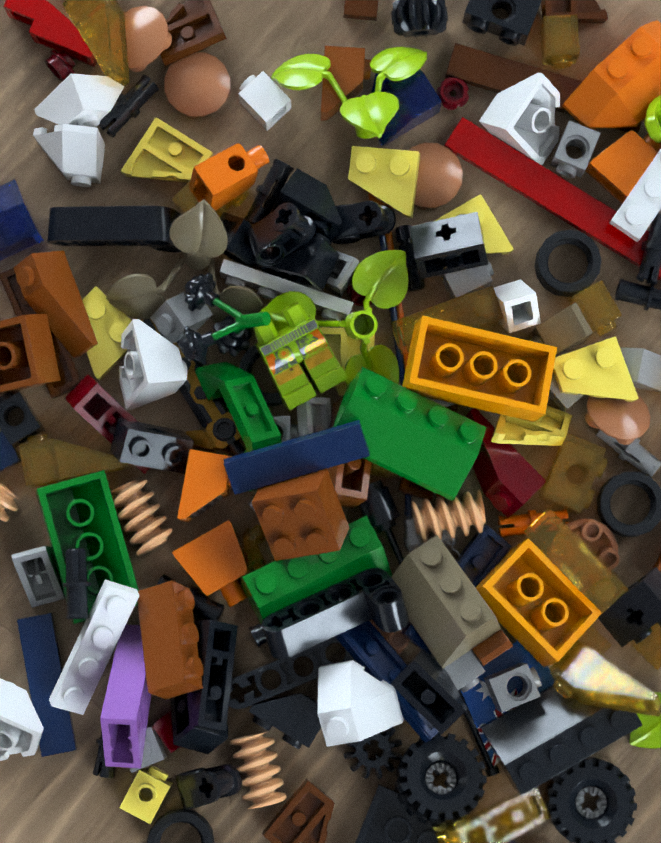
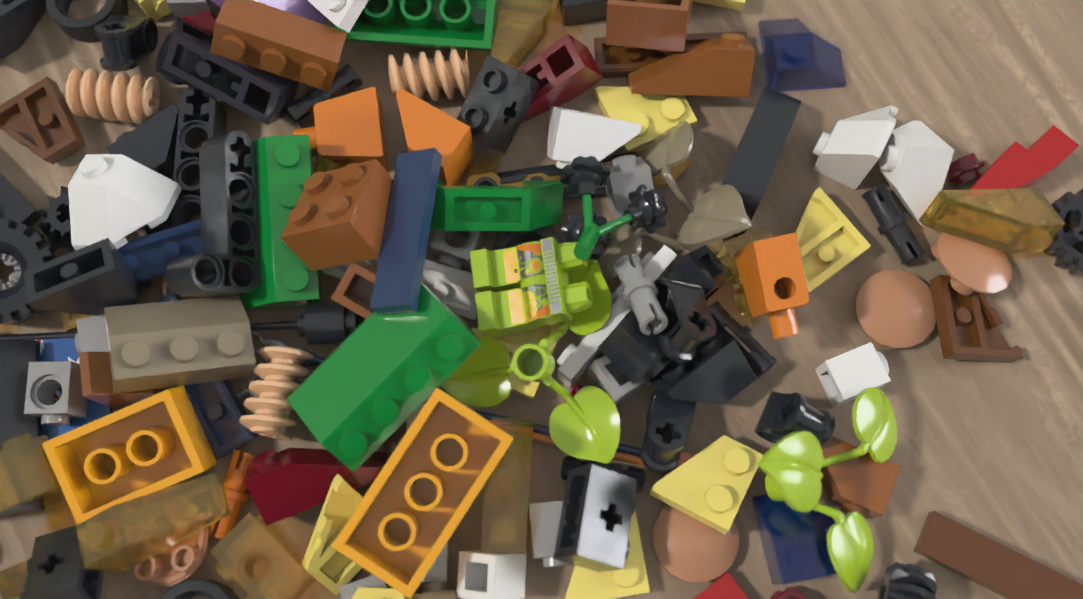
camera: 115 degrees right, 10 degrees down
none -> light grey pin [614,254,668,335]
none -> black piece [754,392,835,446]

